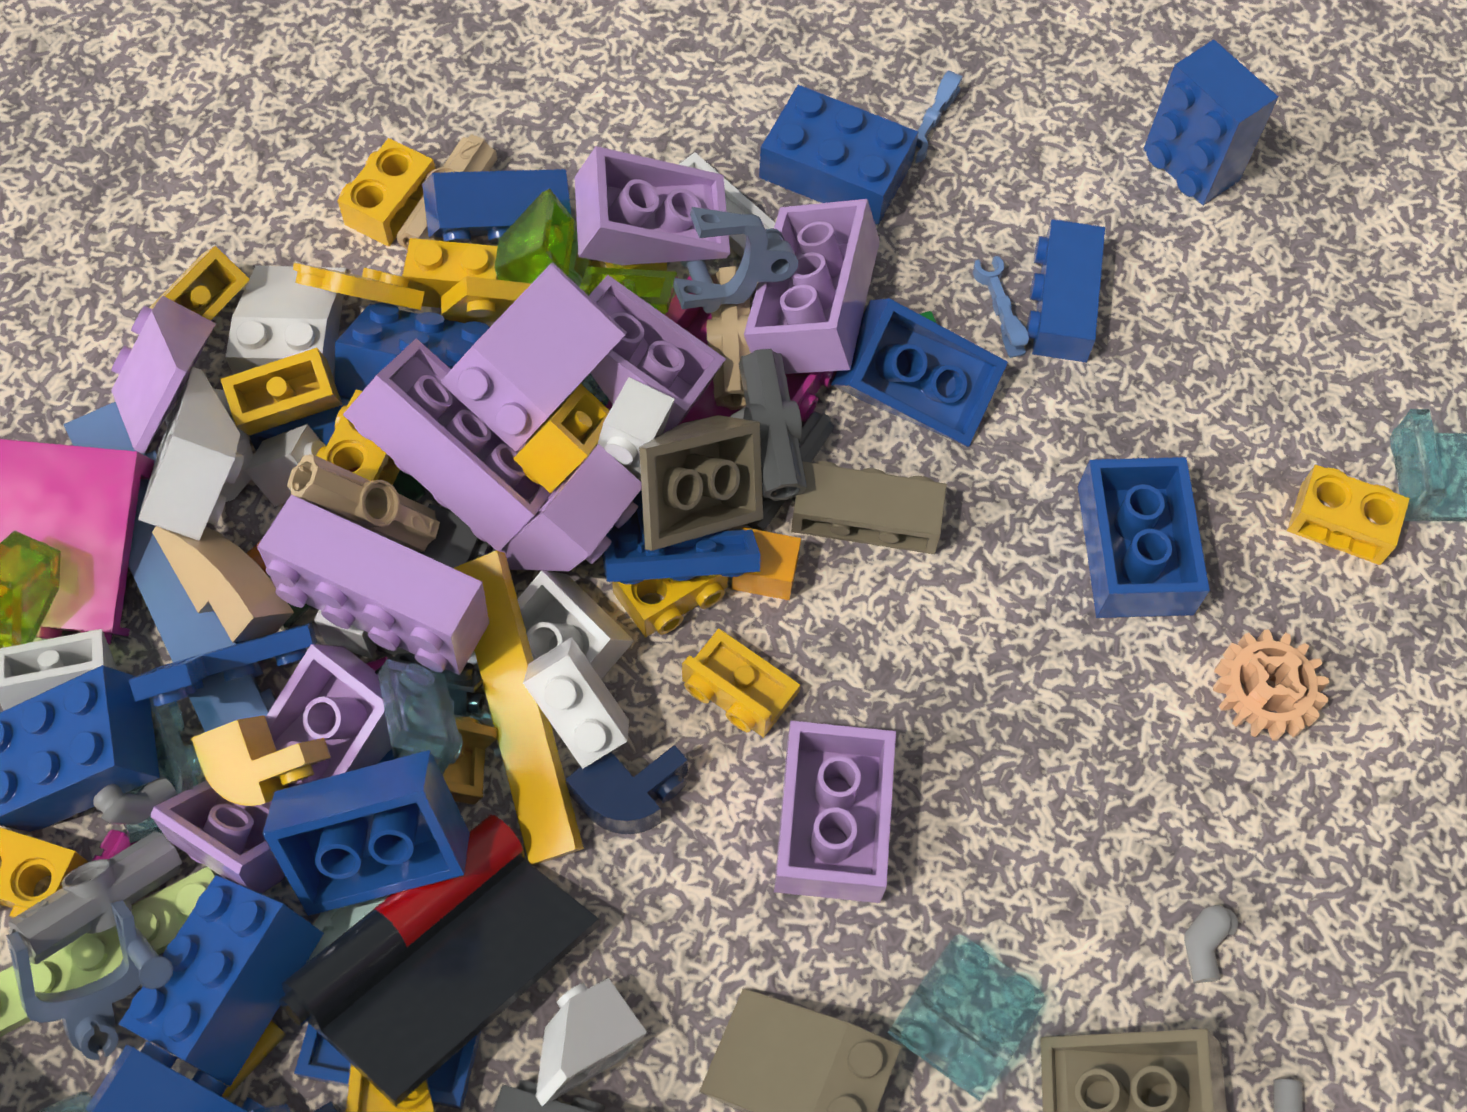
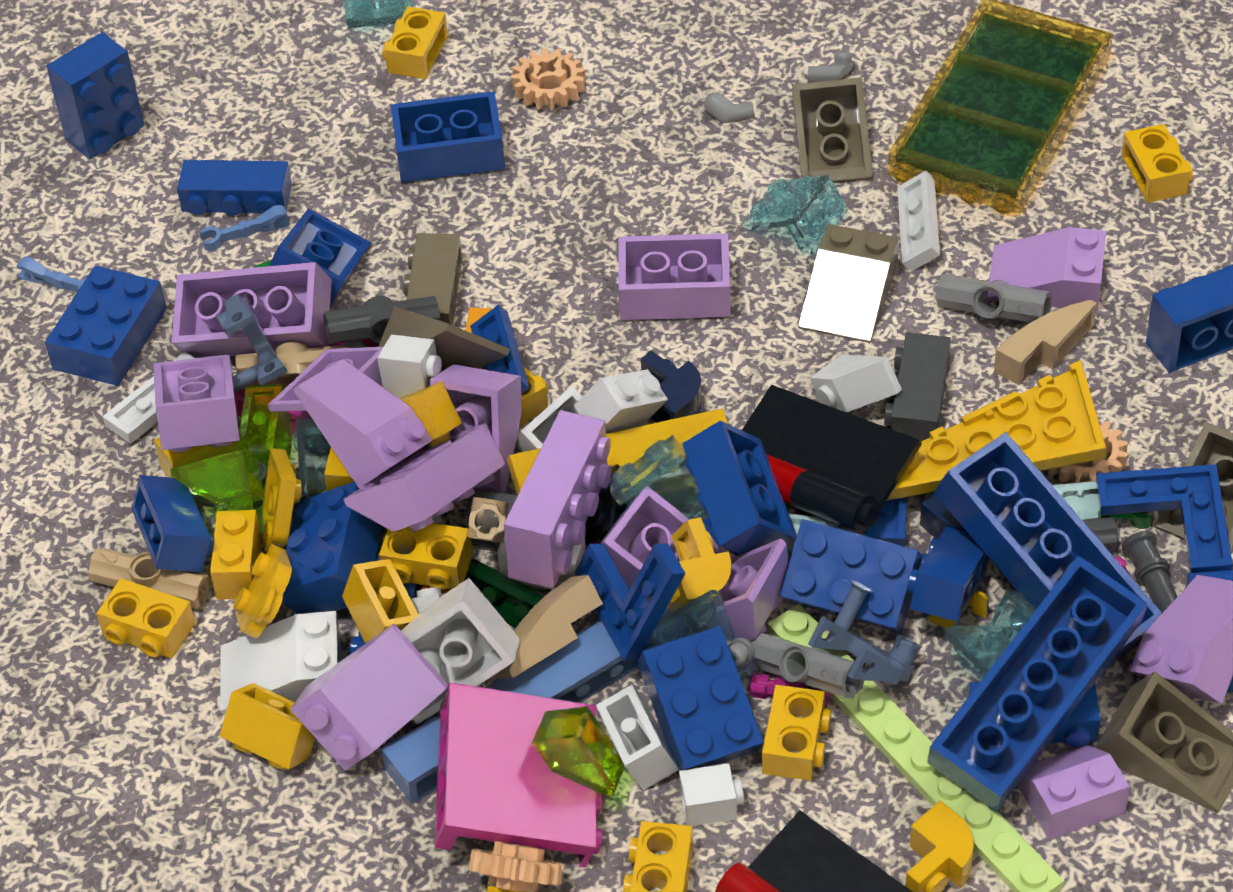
camera: 90 degrees left, 15 degrees down
yellow bracket [682,628,800,738] -> none

